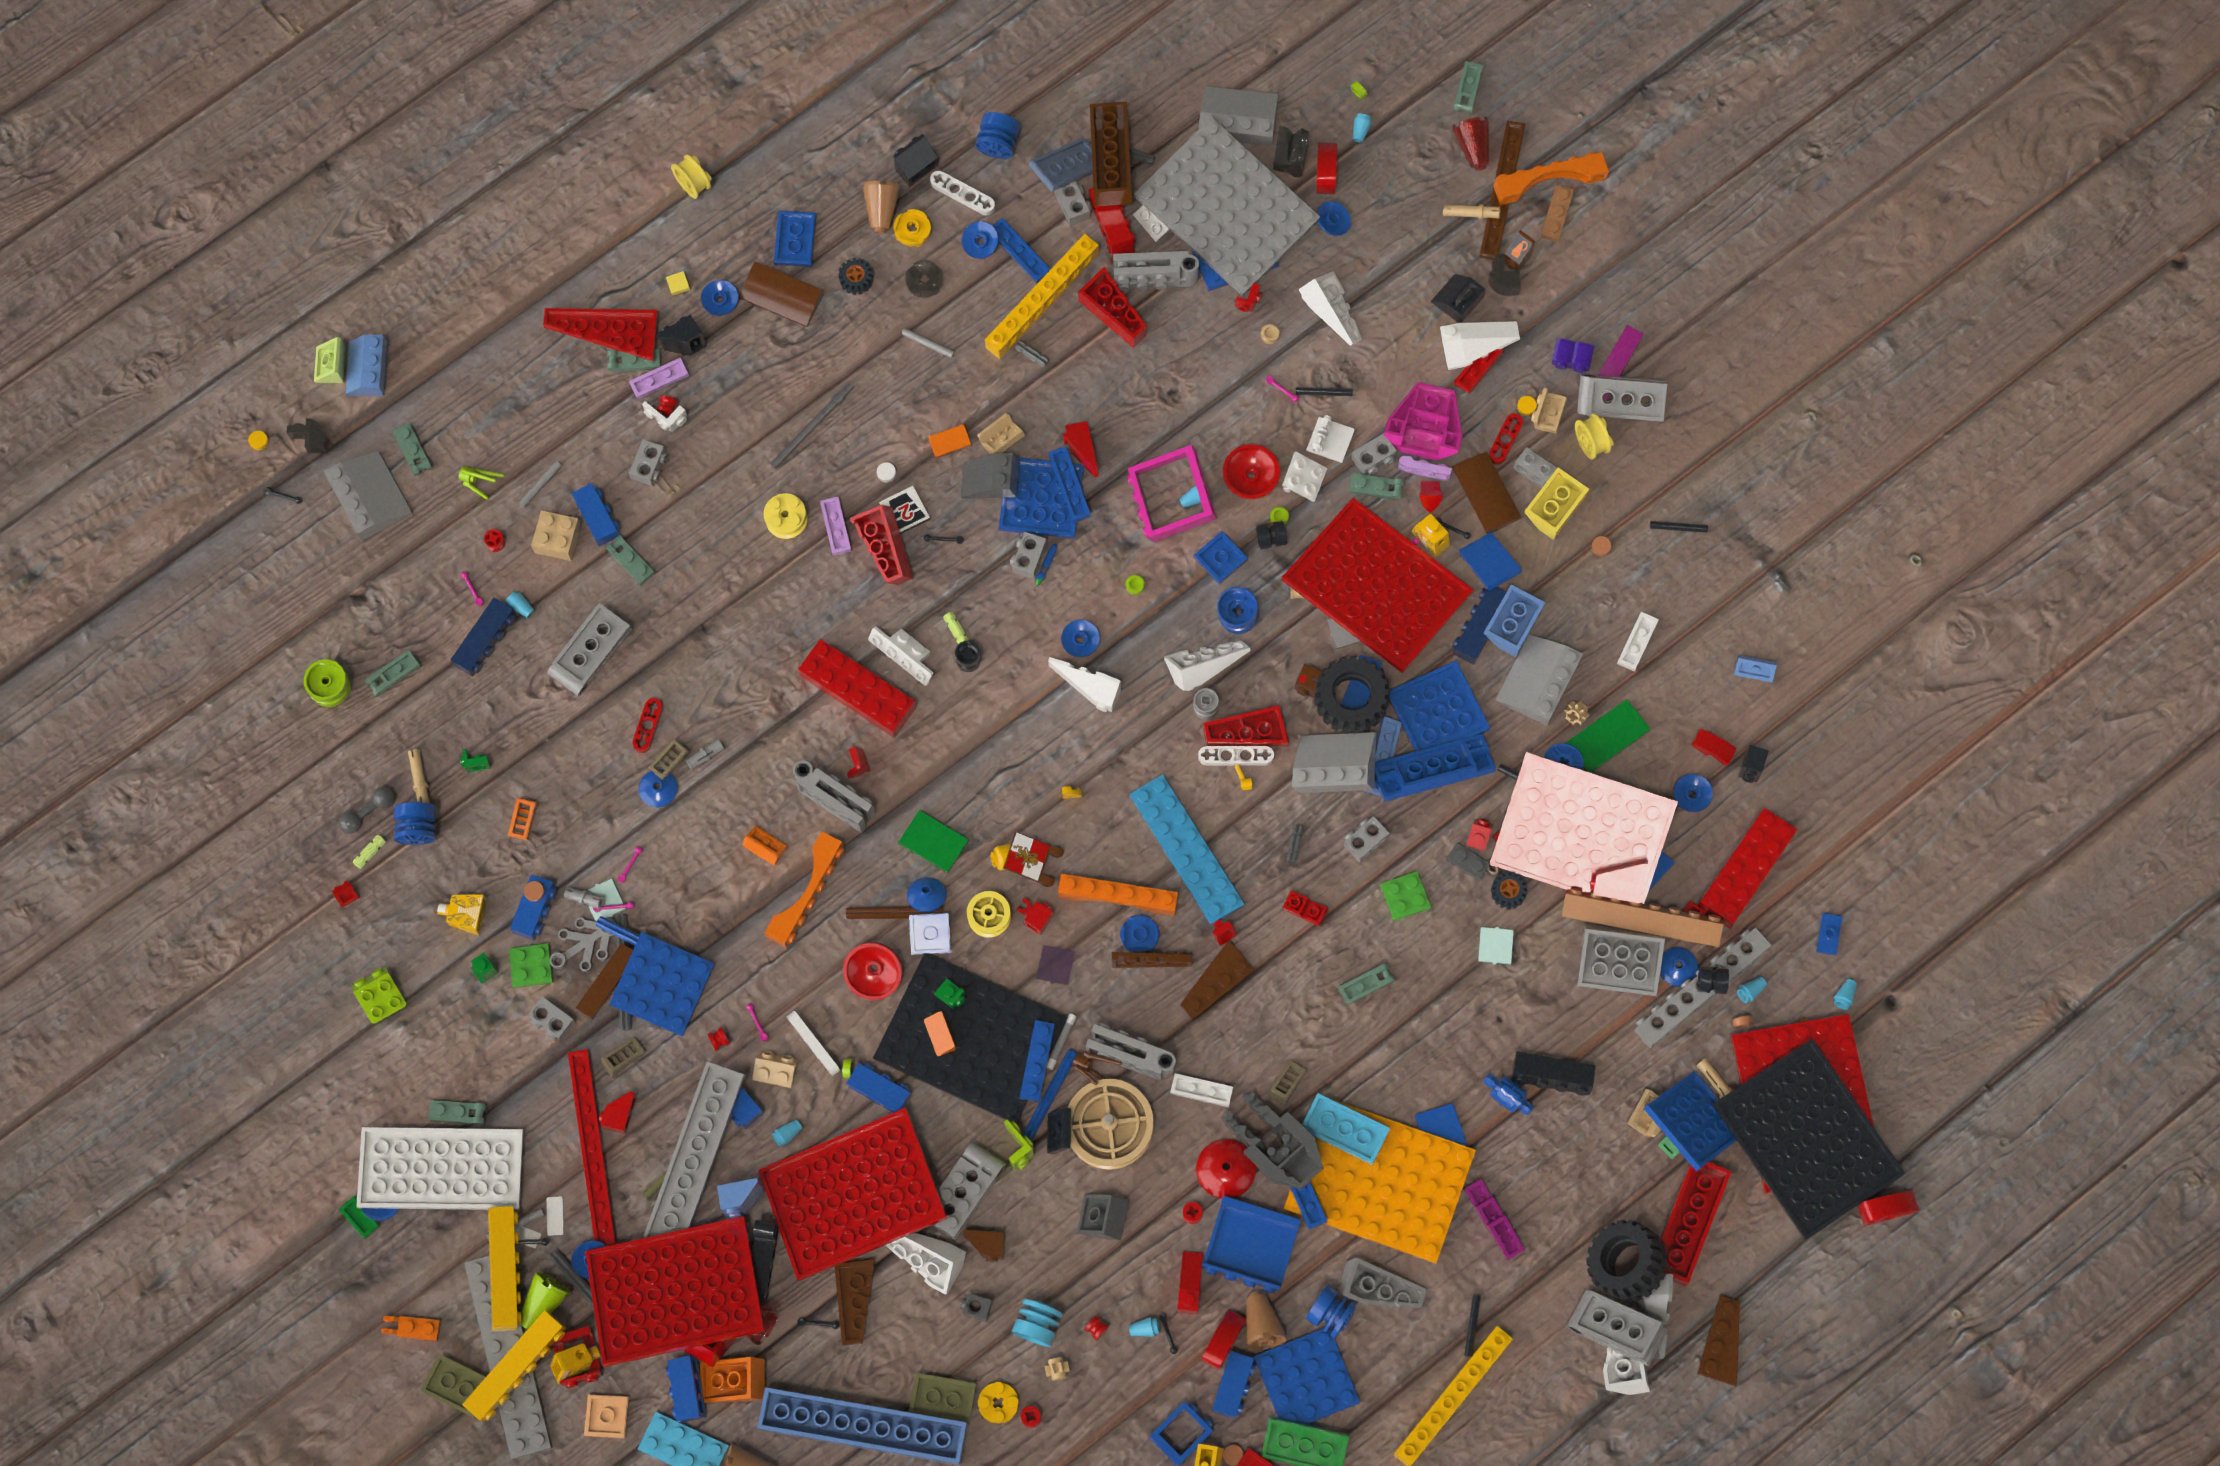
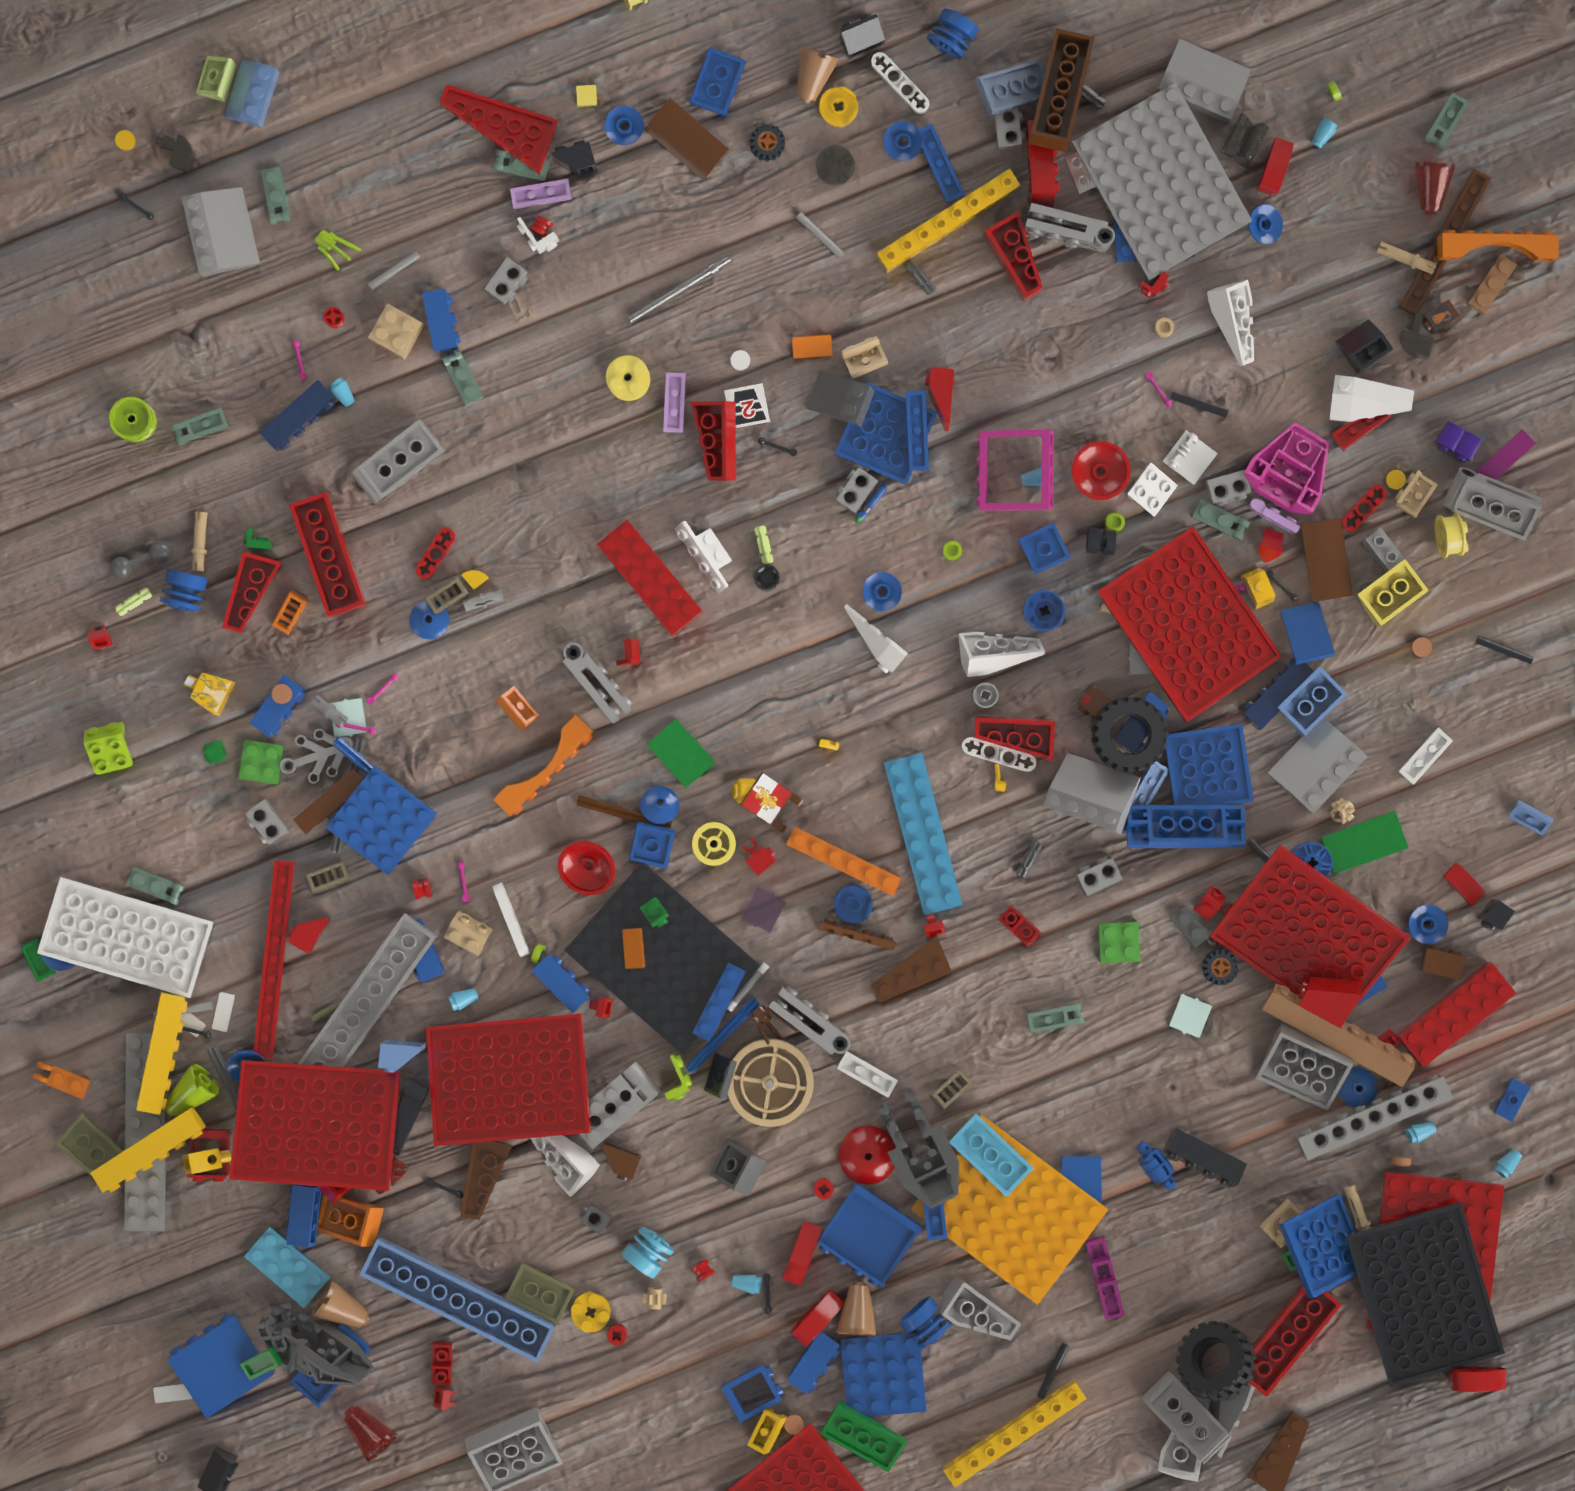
camera: 15 degrees right, 15 degrees up
light nougat tile [584,1394,630,1439] -> none
black wheel [1697,966,1729,995] -> none
none -> red wedge [222,552,282,634]
none -> red brick [289,492,367,618]
none -> yellow tile [462,570,489,590]
none -> red tile [589,997,614,1018]
none -> reddish brown brick [1419,945,1466,980]

